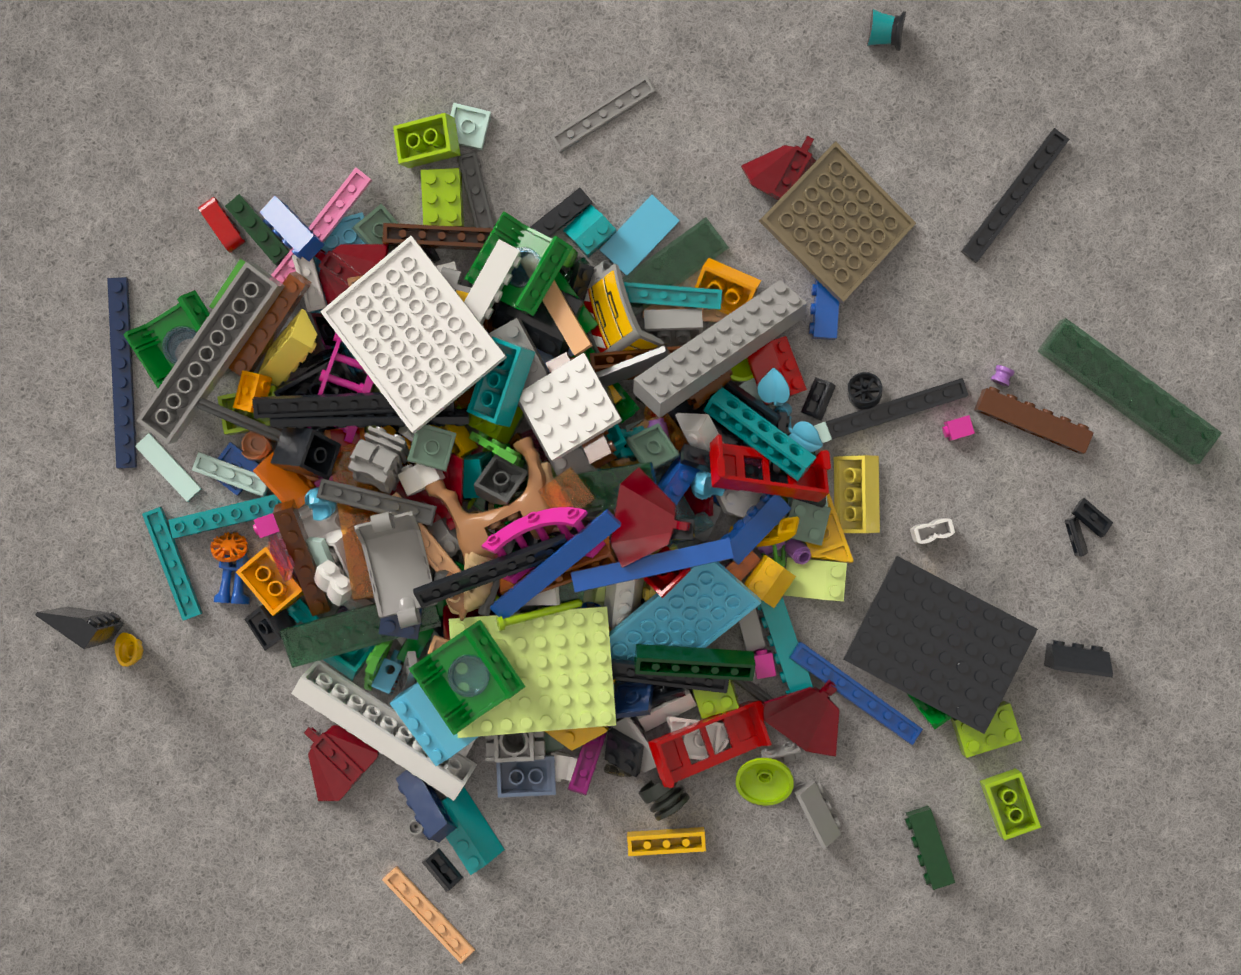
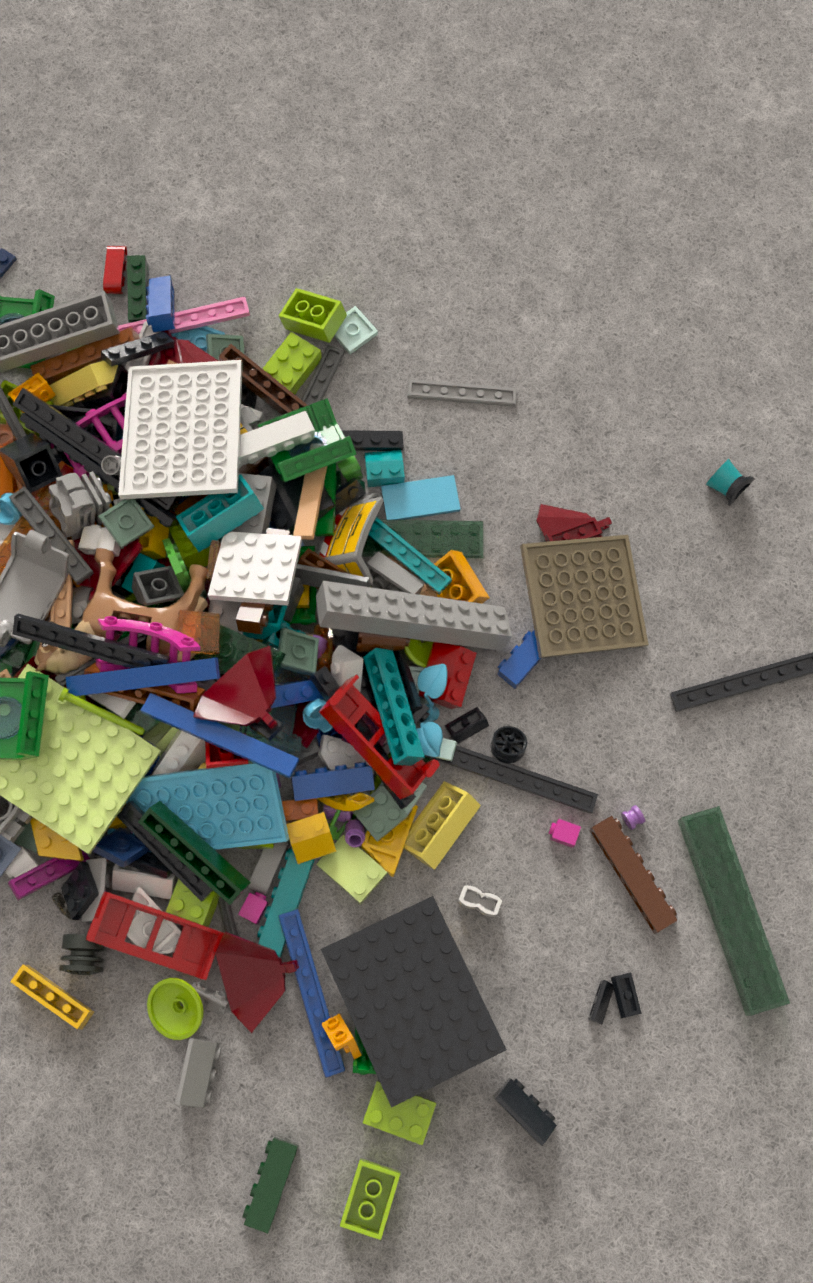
camera: 35 degrees right, 15 degrees down
none -> black plate [101,331,175,367]
none -> light grey wheel [101,455,121,475]
none -> clear orange tile [206,540,221,582]
none -> light orange bracket [322,1014,362,1060]

